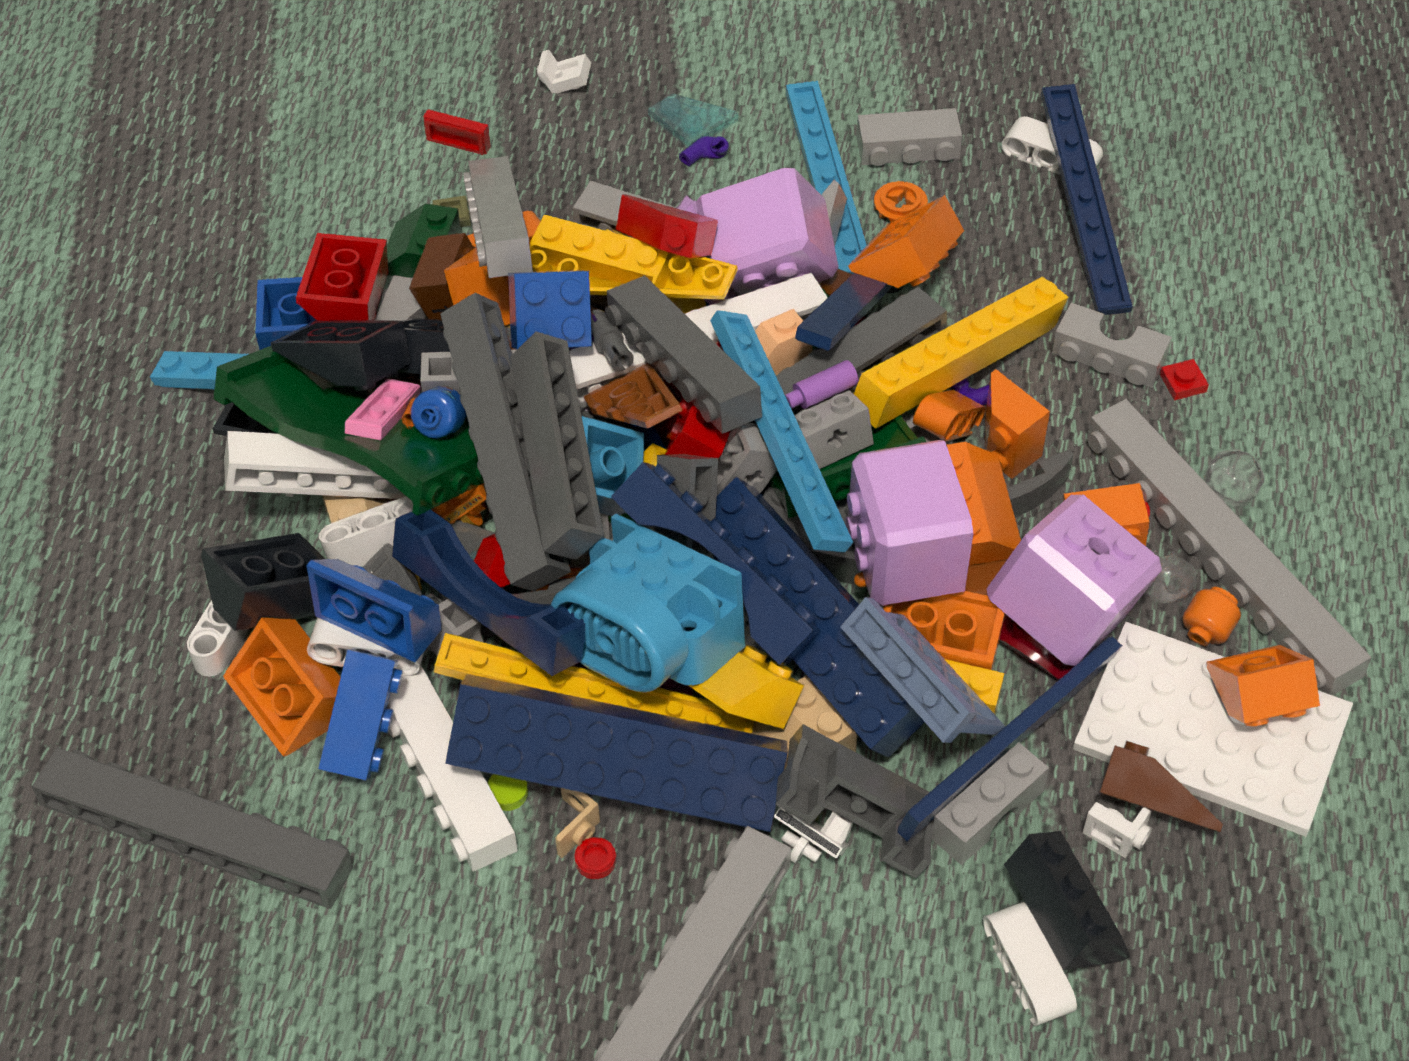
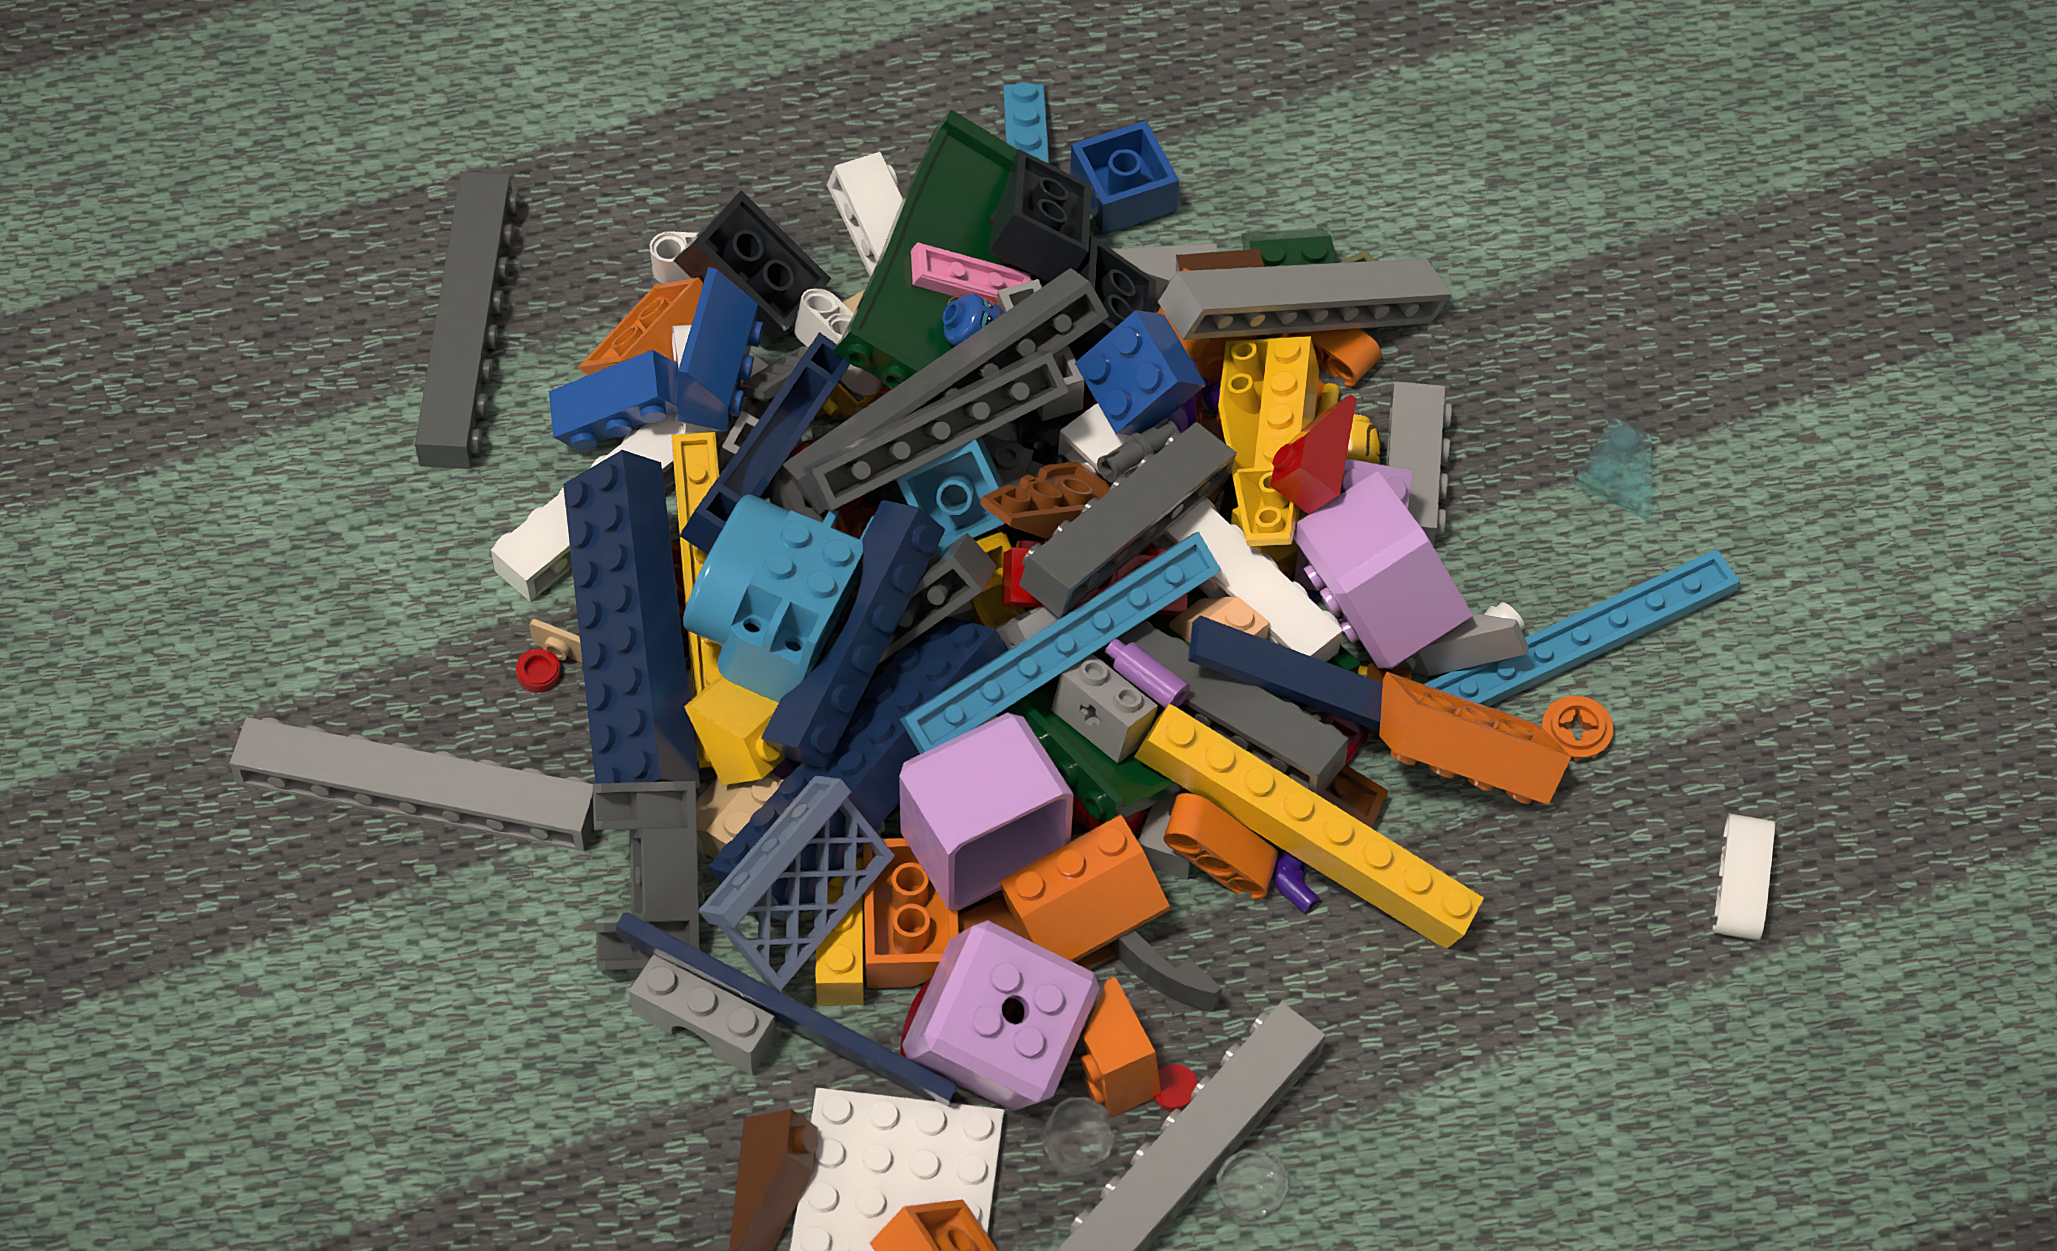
camera: 70 degrees right, 5 degrees up
red slope [296,233,388,321] -> none
red tile [423,109,491,155] -> none
white bracket [537,50,591,93] -> none
dark purple arm [679,136,729,166] -> none
white hips [774,807,853,864] -> none
light grey brick [856,108,962,166] -> none
white beam [983,902,1077,1026] -> none
orange slope [985,369,1050,479] -> none
black slope [1004,831,1130,970] -> none
dark blue tile [1041,84,1133,315] -> none
light grey arch [1052,303,1172,388] -> none
white bracket [1083,802,1152,858] -> none
red plate [1159,359,1209,401] -> none
orange head [1182,587,1241,646] -> none

